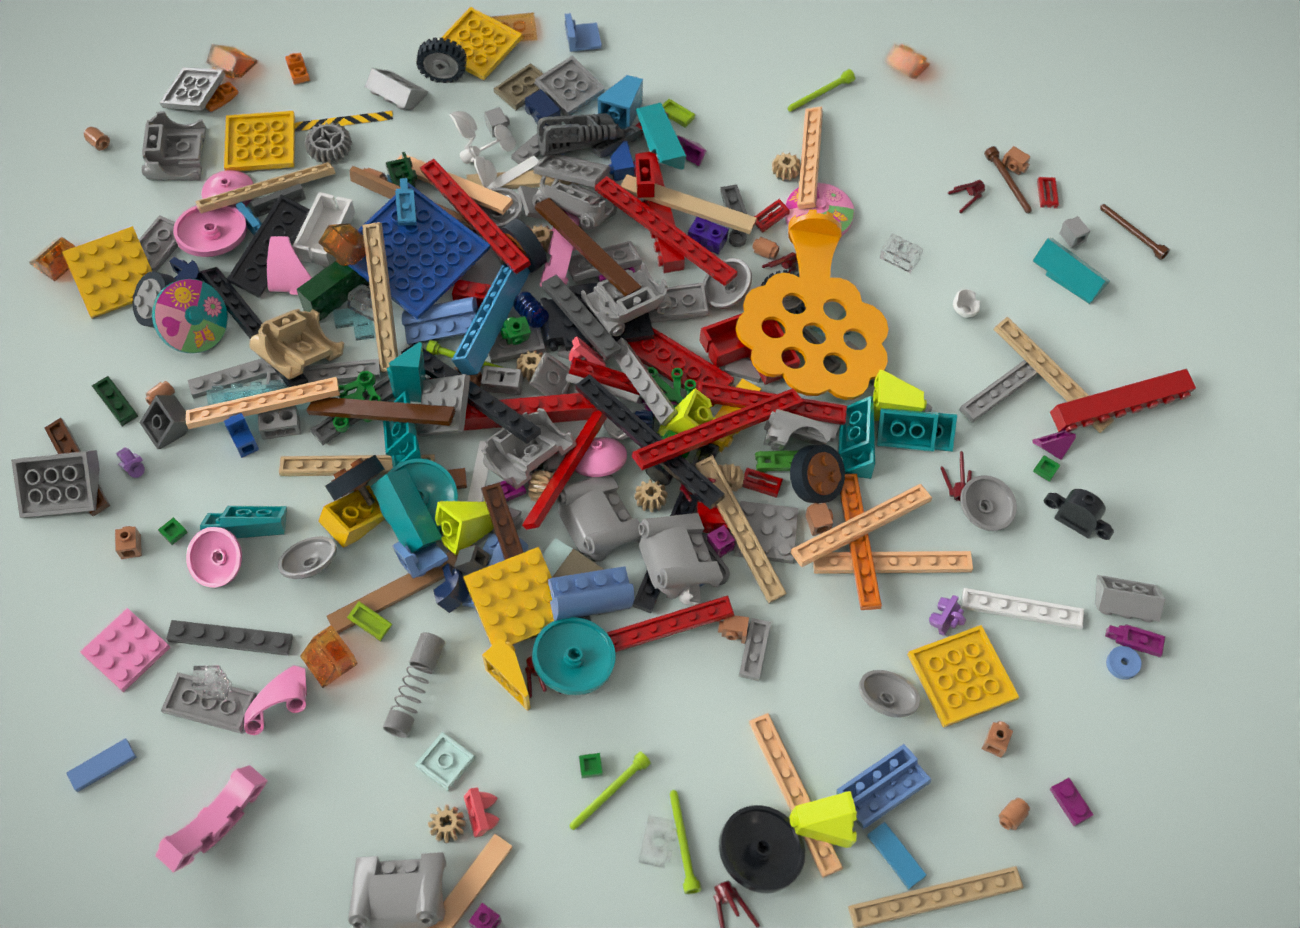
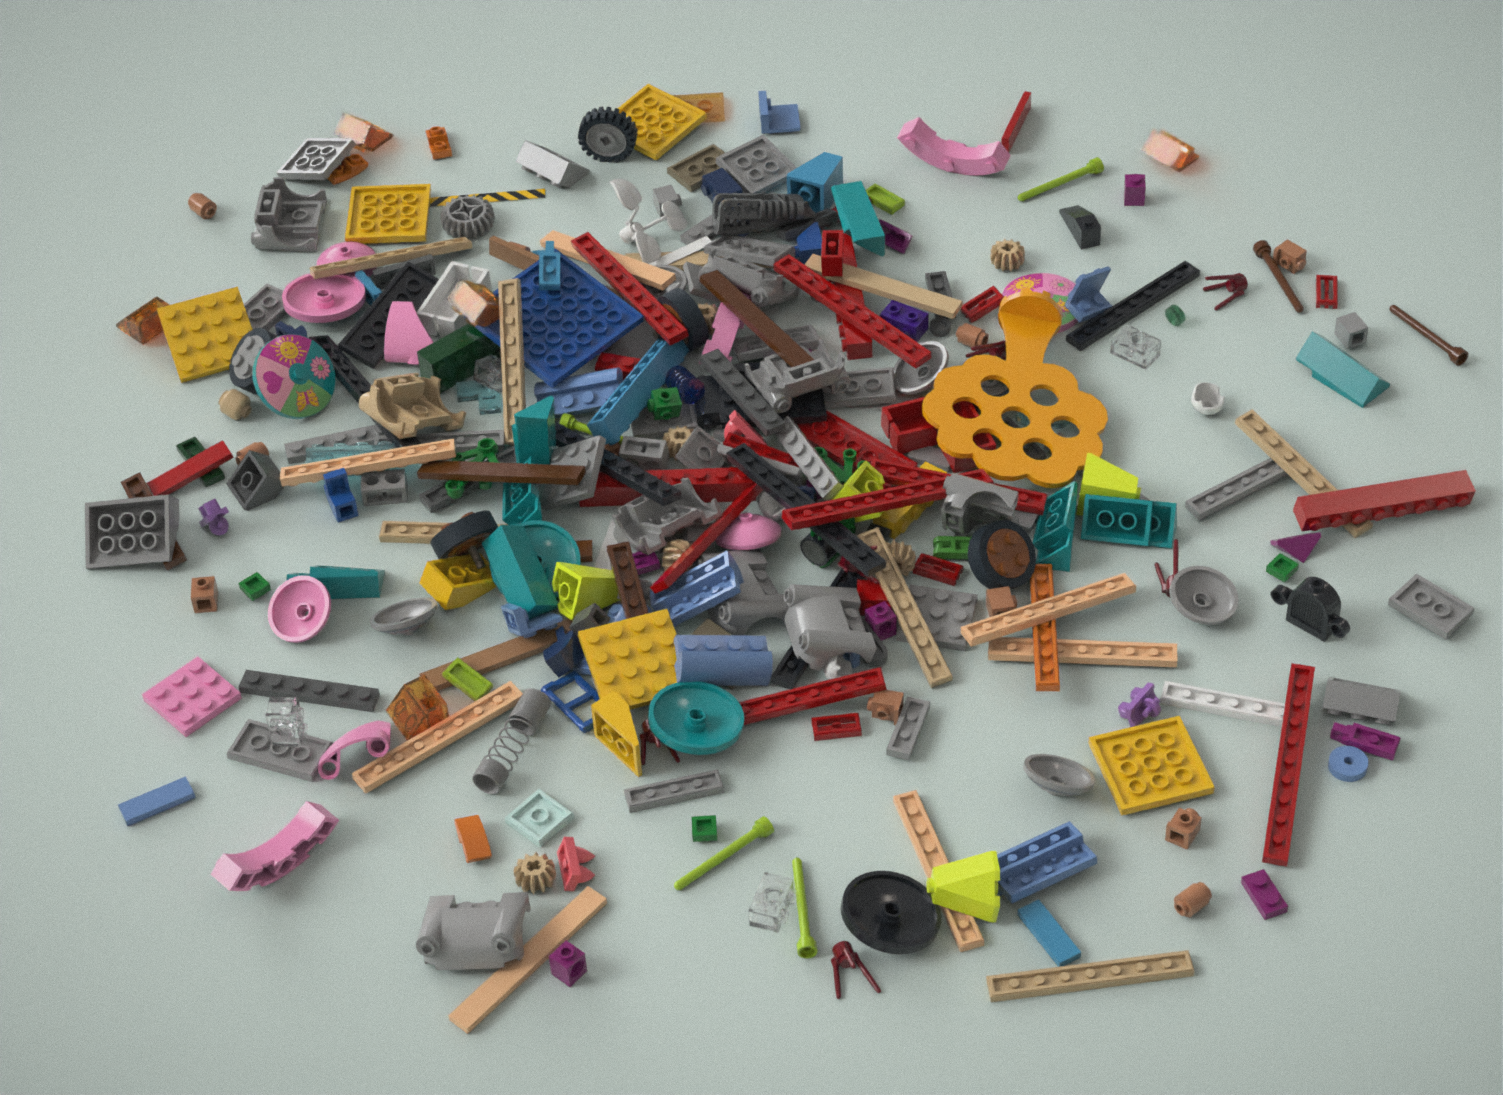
camera: 10 degrees right, 15 degrees down
dark green bracket [385,152,417,187] -> none
tan gear [635,479,668,513] -> none
light nougat tile [797,106,823,209] -> none
none -> red tile [146,440,234,496]
none -> tan head [218,389,252,420]
none -> light nougat plate [352,681,523,793]
none -> orange slope [454,815,492,863]
none -> blue window [541,670,600,733]
none -> light grey tile [624,769,724,813]
none -> medium blue brick [650,550,744,627]
none -> red tile [811,712,862,741]
none -> bright pink brick [897,117,1011,176]
none -> red tile [1001,91,1032,153]
none -> black slope [1059,205,1101,250]
none -> medium blue bracket [1064,266,1112,323]
none -> black tile [1066,261,1200,351]
none -> magenta brick [1124,174,1146,206]
none -> clear green tile [1165,305,1186,326]
none -> red plate [1262,663,1315,867]
none -> light grey plate [1388,574,1474,640]

